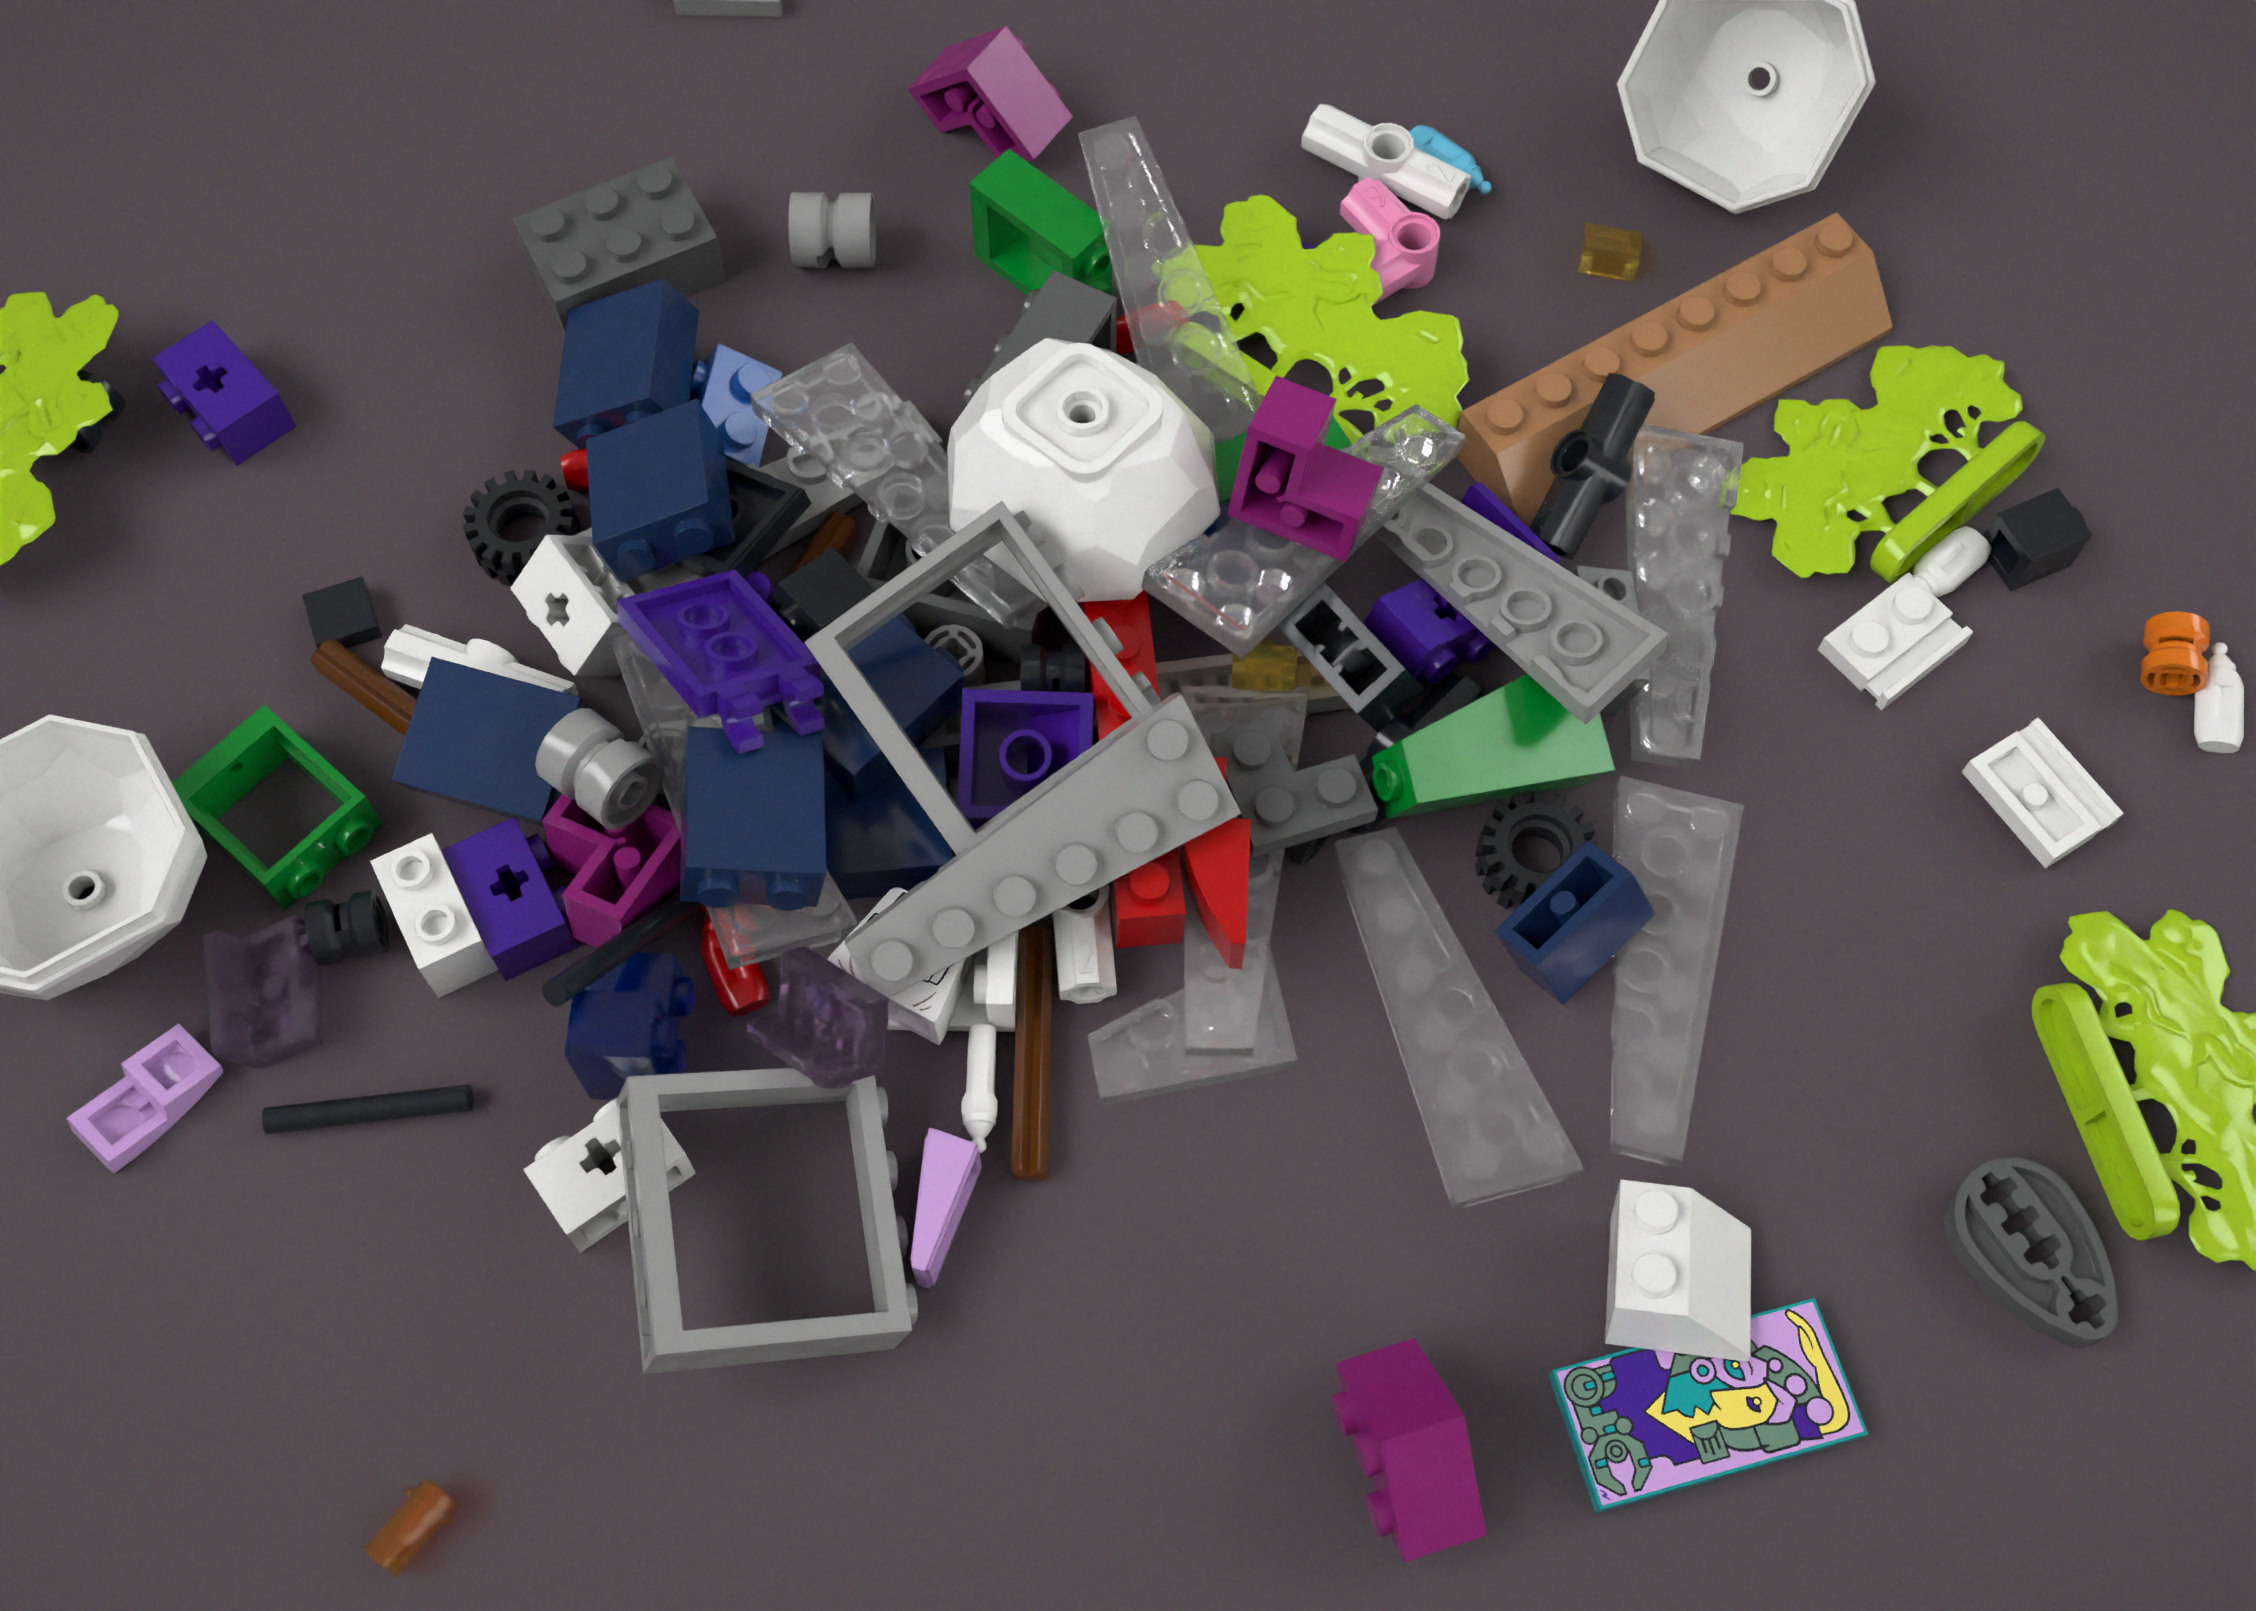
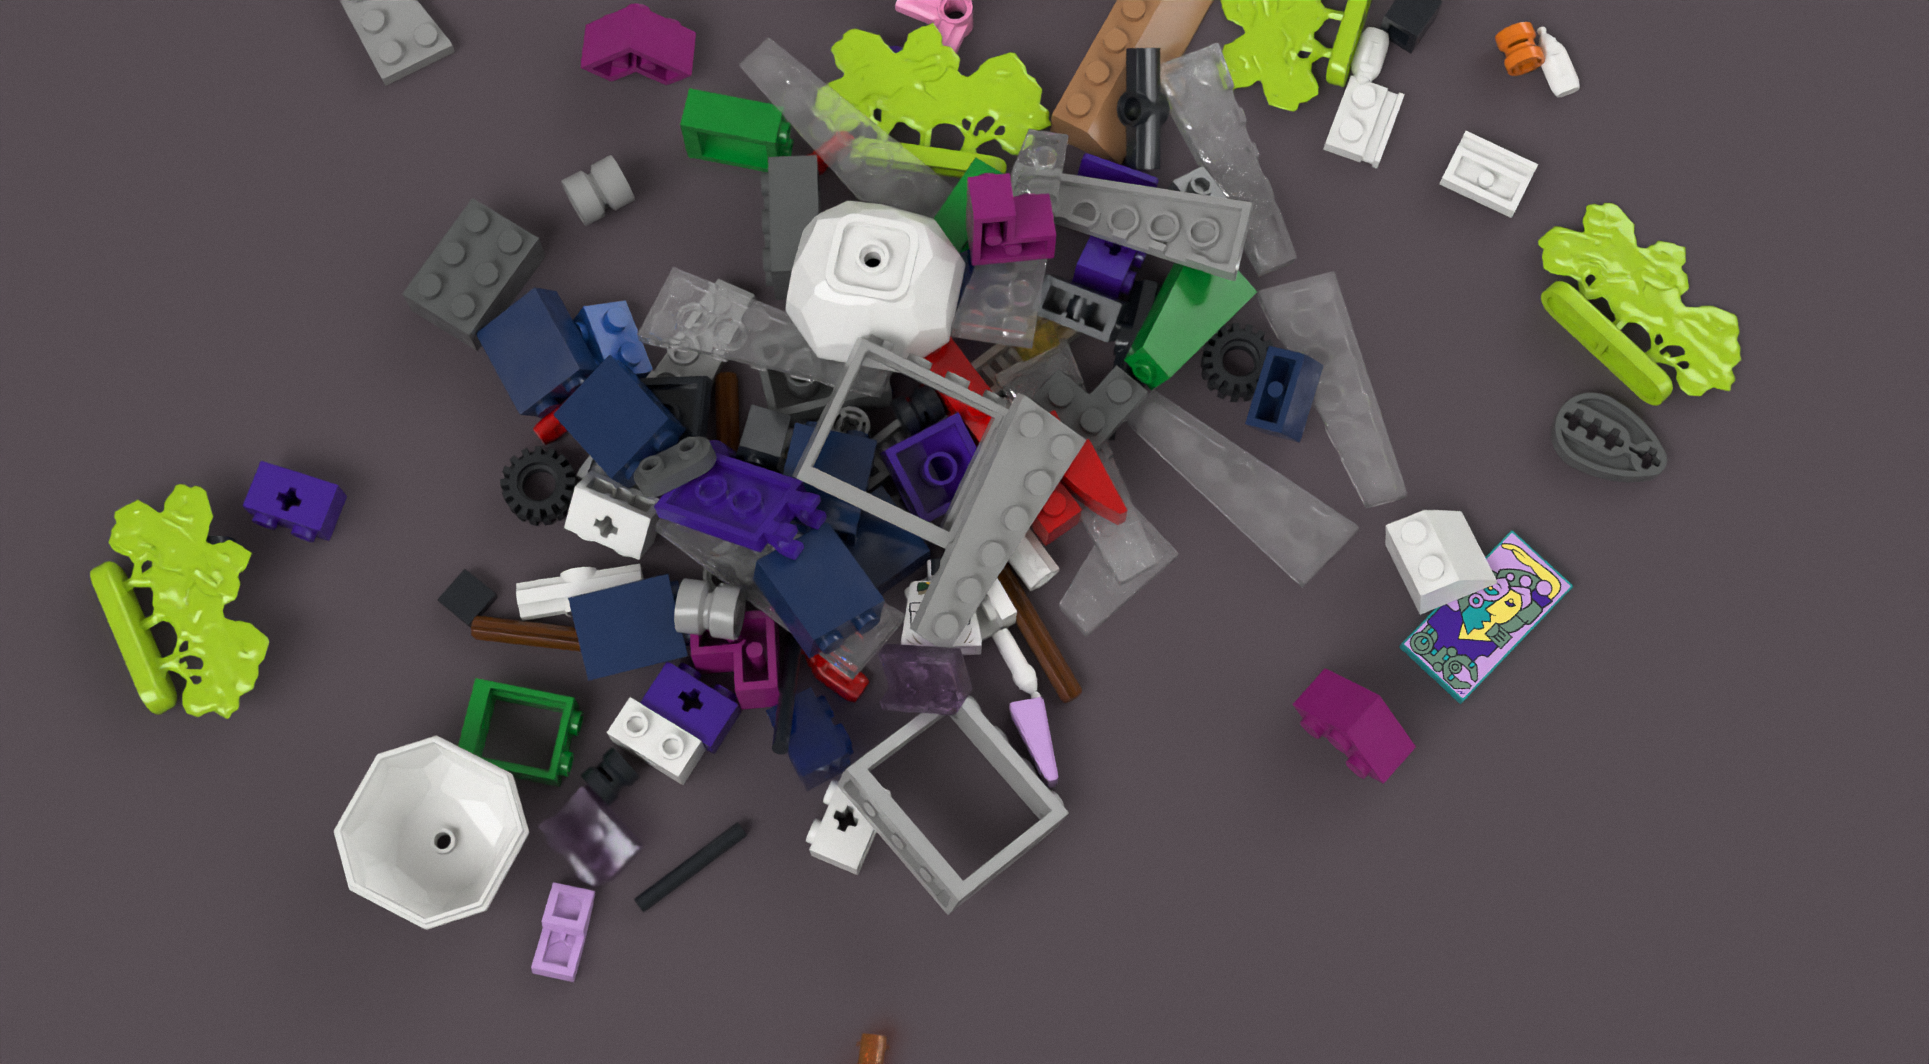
camera: 30 degrees left, 10 degrees up
none -> dark grey plate [634,437,717,497]

